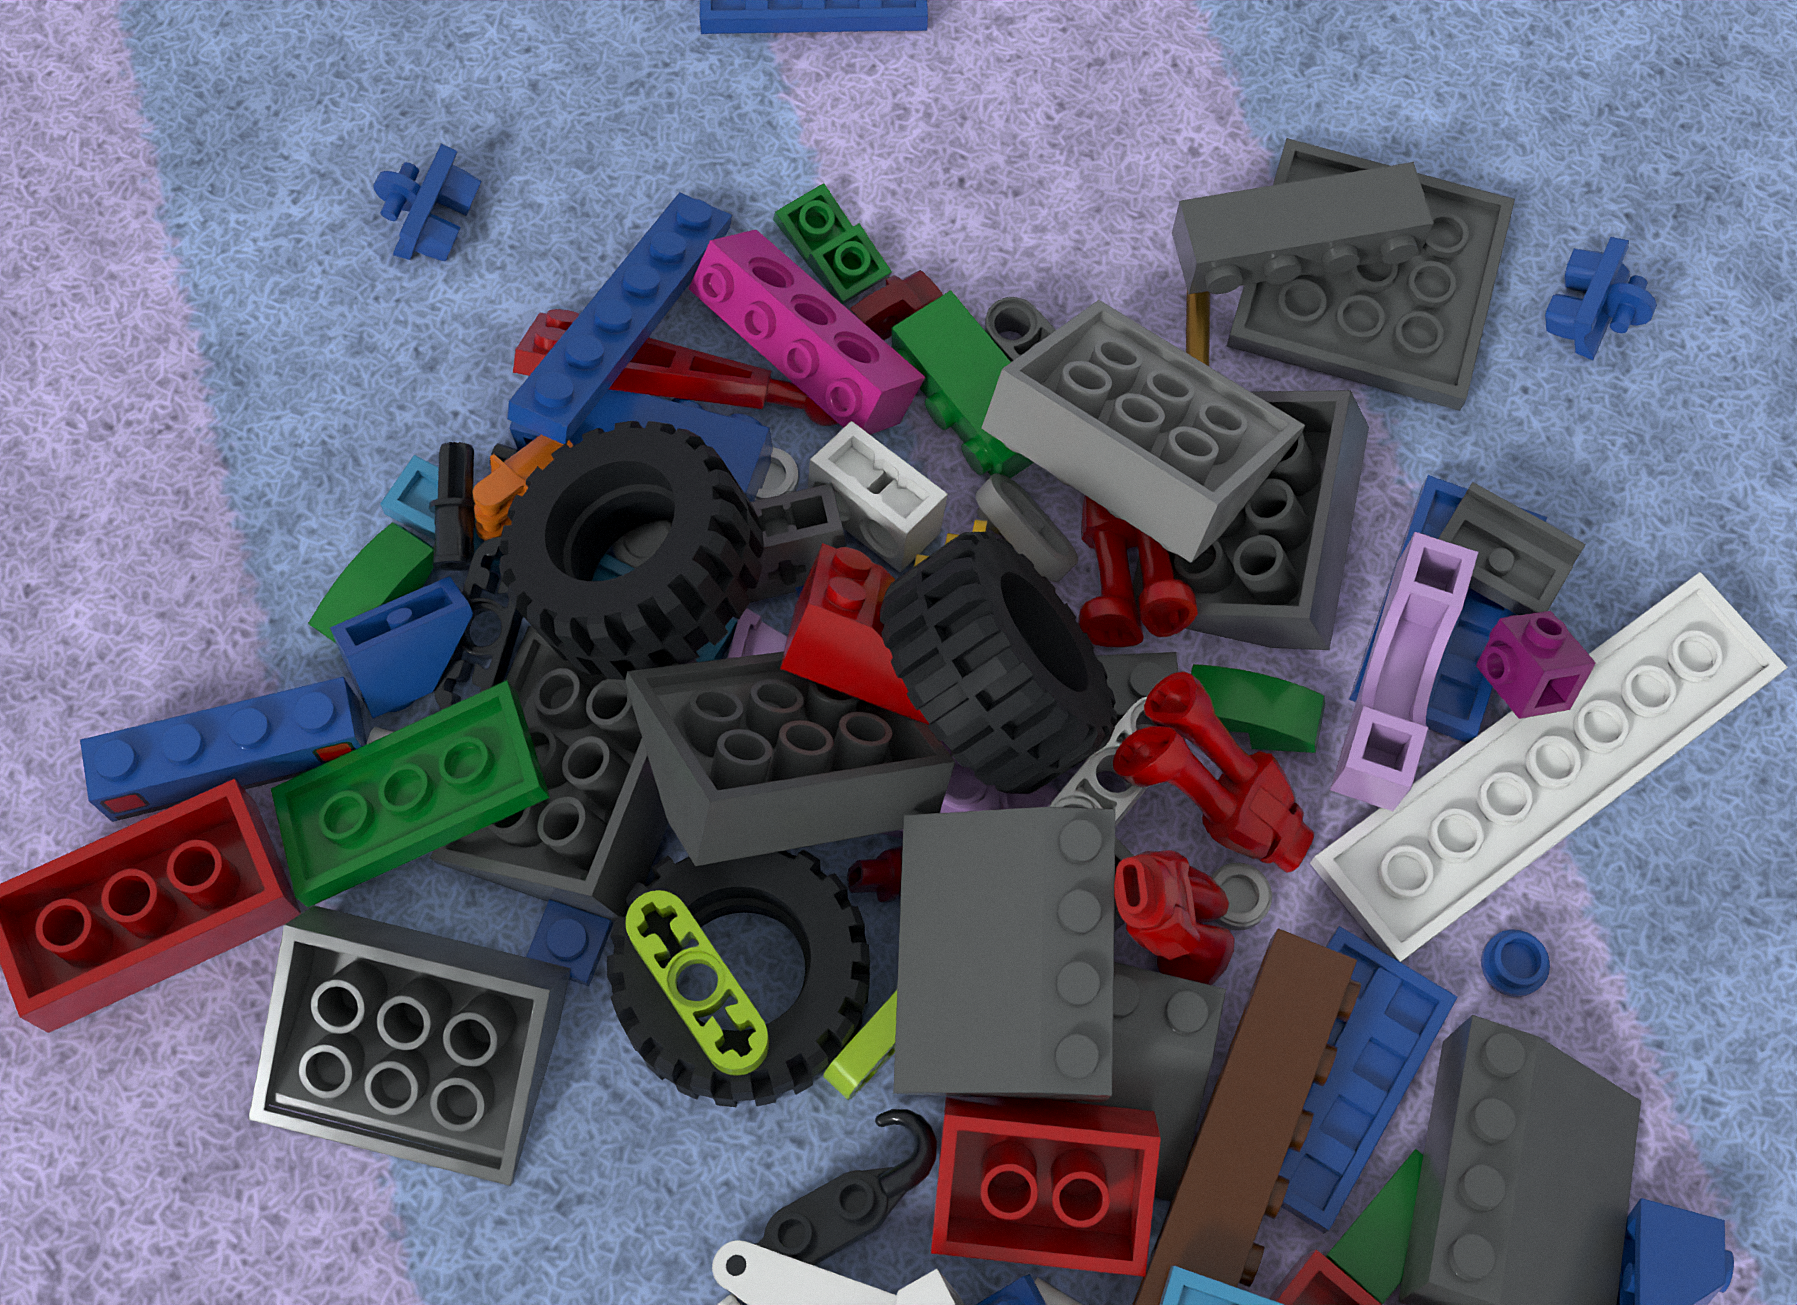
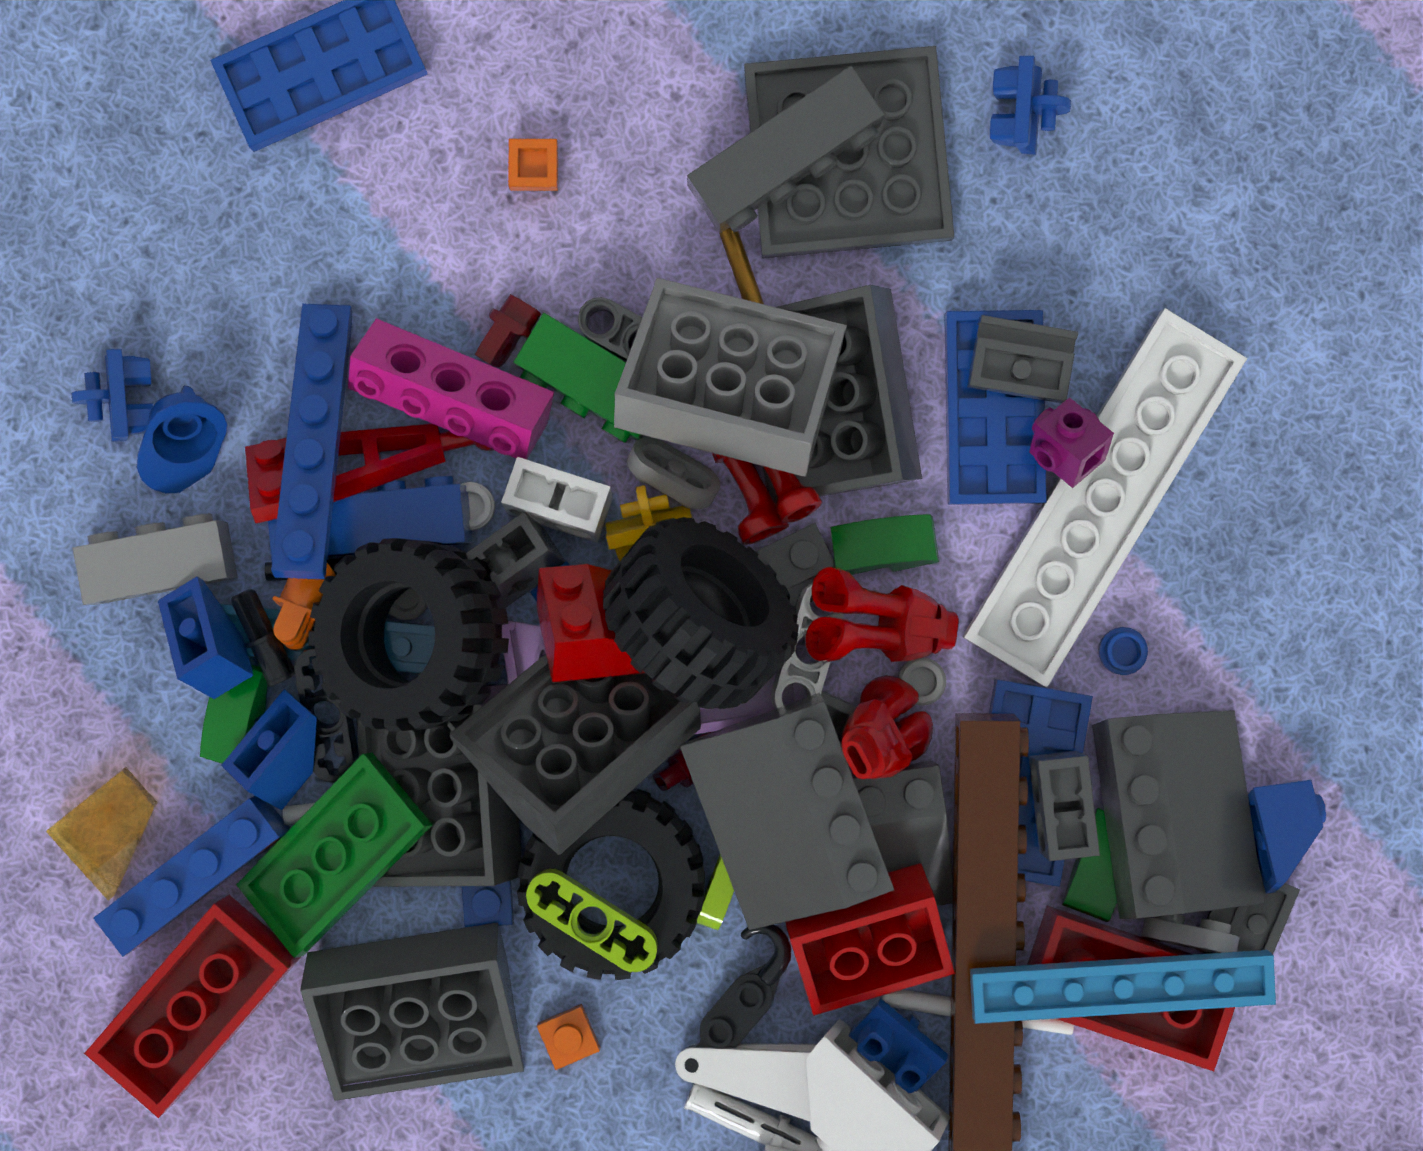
camera: 25 degrees left, 20 degrees up
green slope [773,183,892,305] -> none
lavender arch [1330,532,1478,811] -> none
none -> clear yellow wing [46,766,158,900]
none -> light grey brick [72,513,238,605]
none -> blue piece [136,385,228,494]
none -> blue slope [158,576,253,699]
none -> orange plate [508,139,558,191]
none -> orange plate [537,1004,601,1070]
none -> dark grey brick [1028,751,1100,861]

